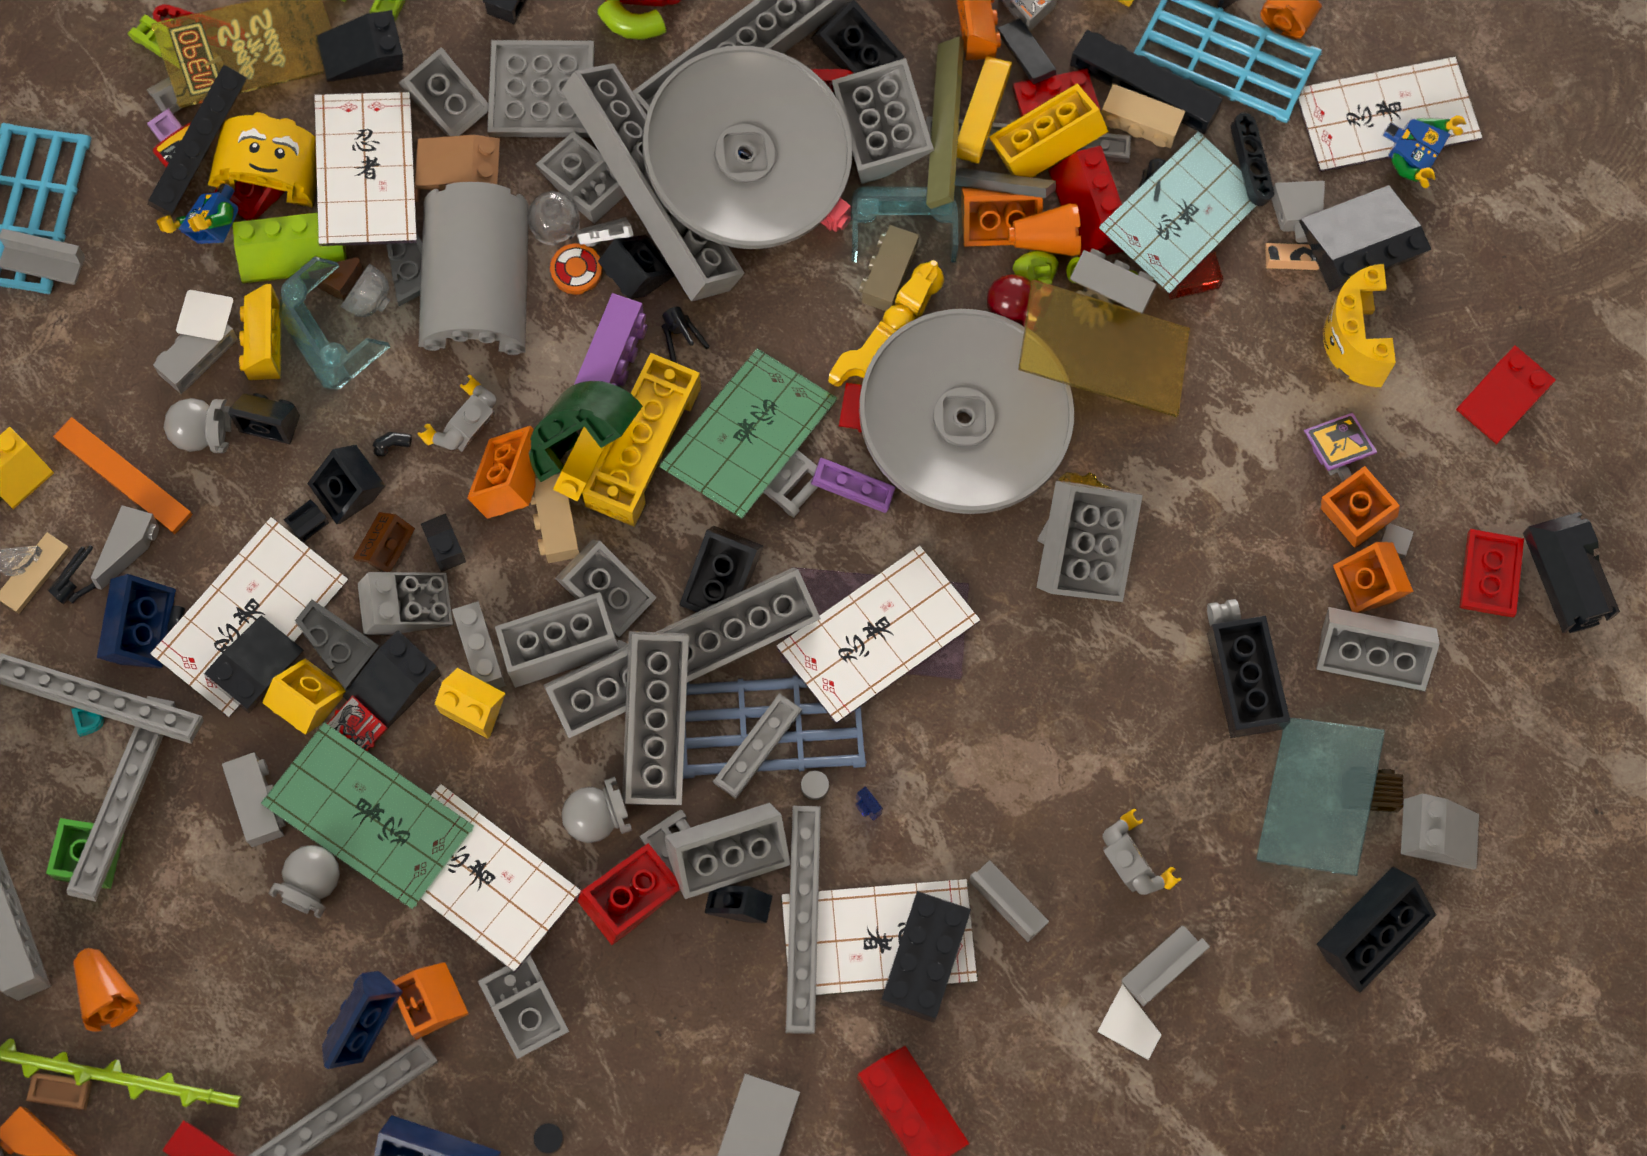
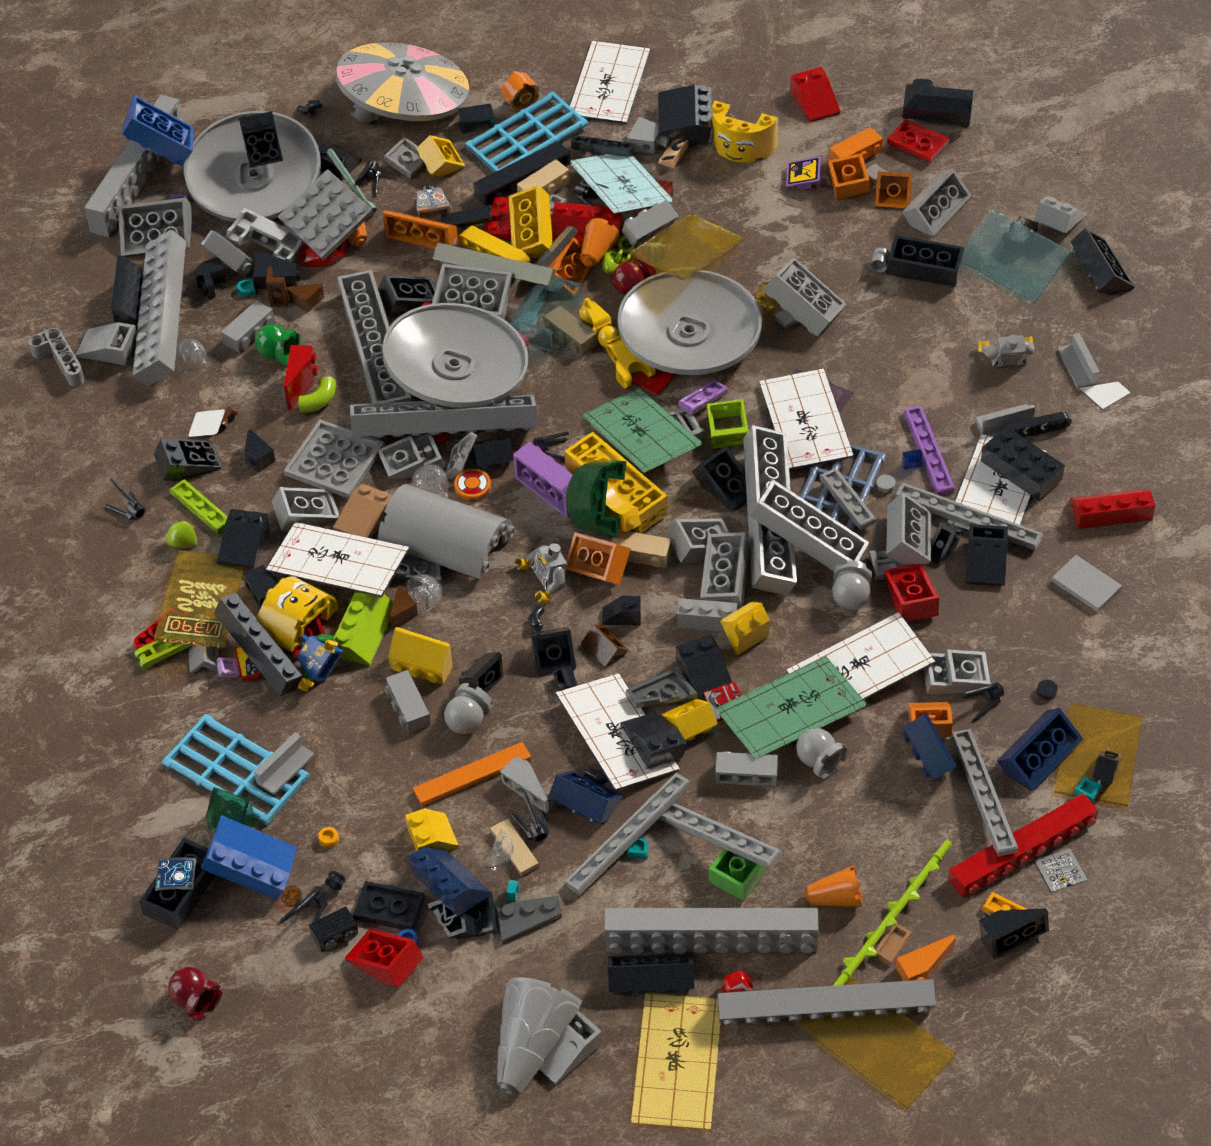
camera: 60 degrees left, 20 degrees down
white sticker [176,290,233,341] -> none
clear light blue windscreen [279,256,391,390] -> none
light grey slope [358,572,453,635] -> none
torso [1382,115,1466,188] -> none
none -> black brick [243,565,278,609]
none -> lime window [707,399,748,449]
none -> orange brick [829,127,883,161]
none -> medium lavender tile [904,406,955,495]
none -> black plant [962,682,1004,721]
none -> black slope [966,524,1008,586]
none -> black beam [1000,411,1072,438]

